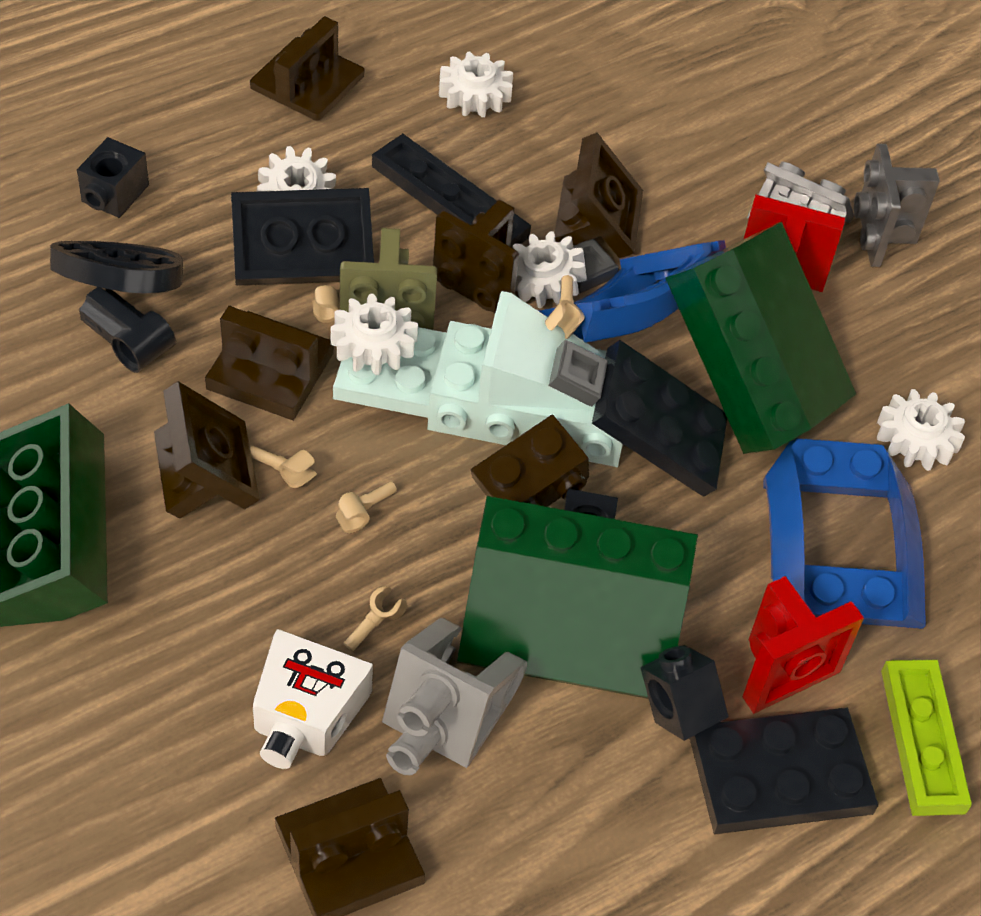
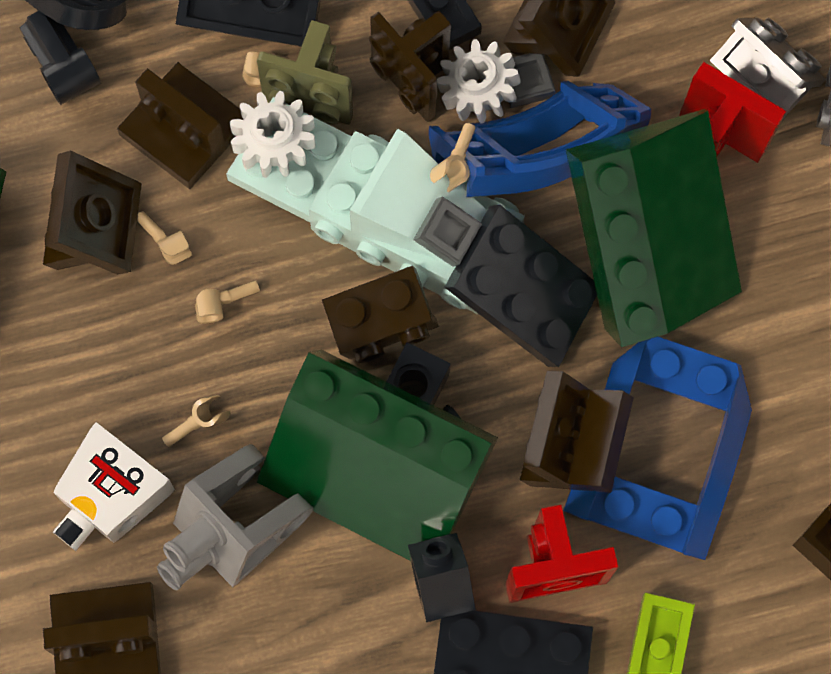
camera: 20 degrees right, 20 degrees up
white gear [877,389,965,471] -> none
none -> dark brown bracket [520,371,634,493]

